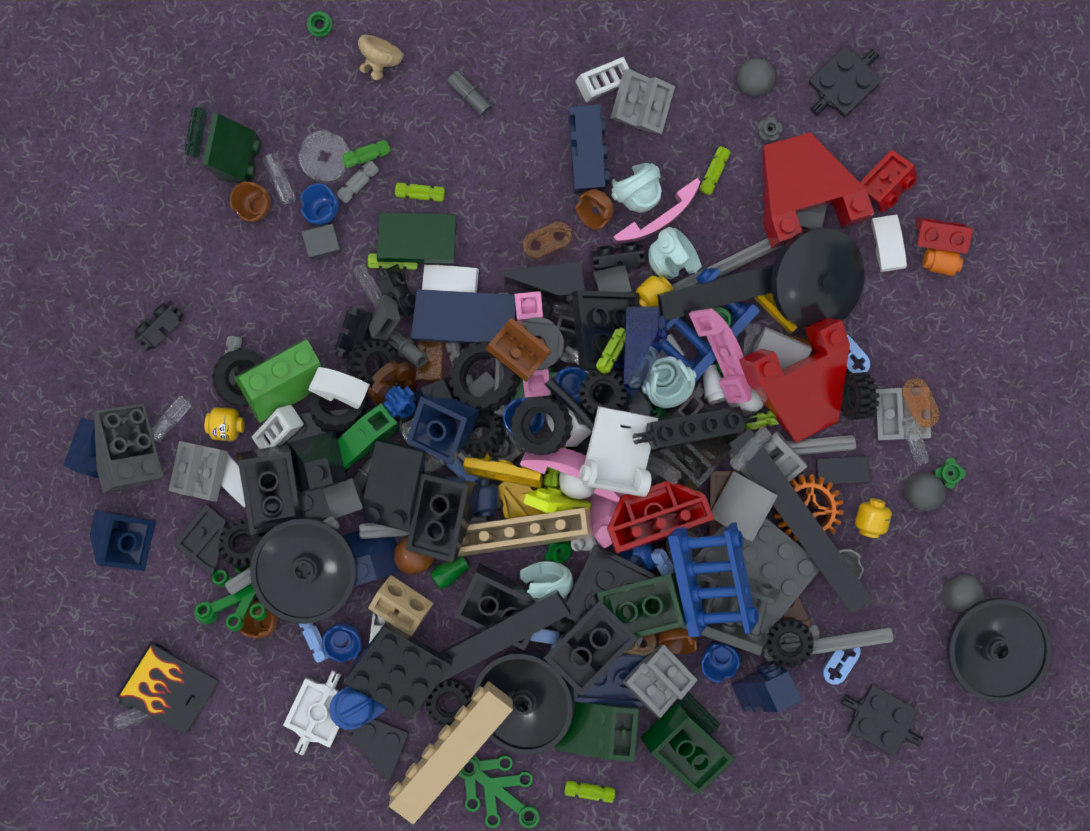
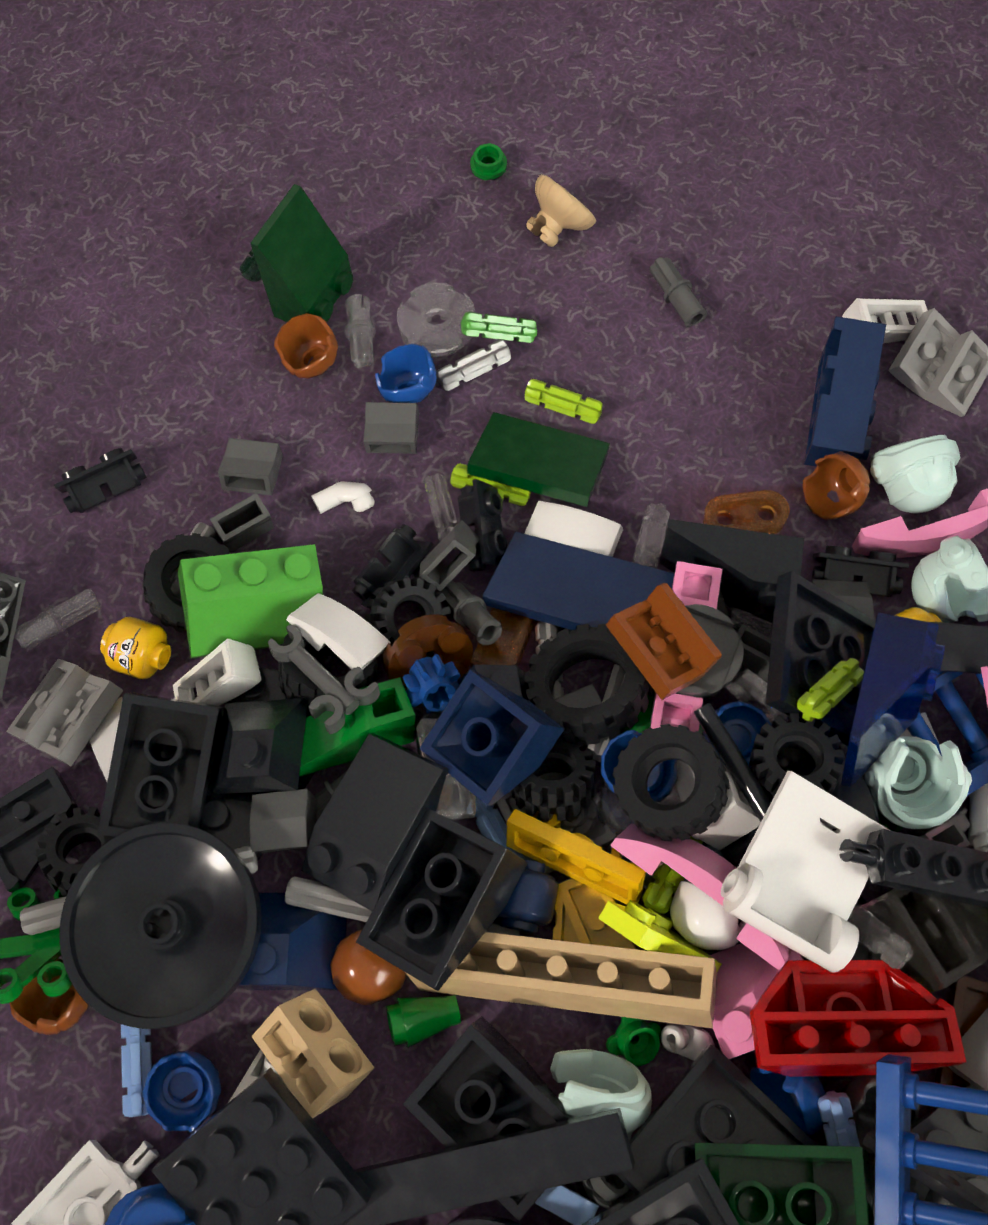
camera: 25 degrees right, 20 degrees down
none -> dark grey piece [210,493,275,553]
none -> dark grey piece [218,438,283,496]
none -> dark grey bar [268,624,380,735]
none -> white arm [311,481,375,514]
none -> clear axle [632,502,670,569]

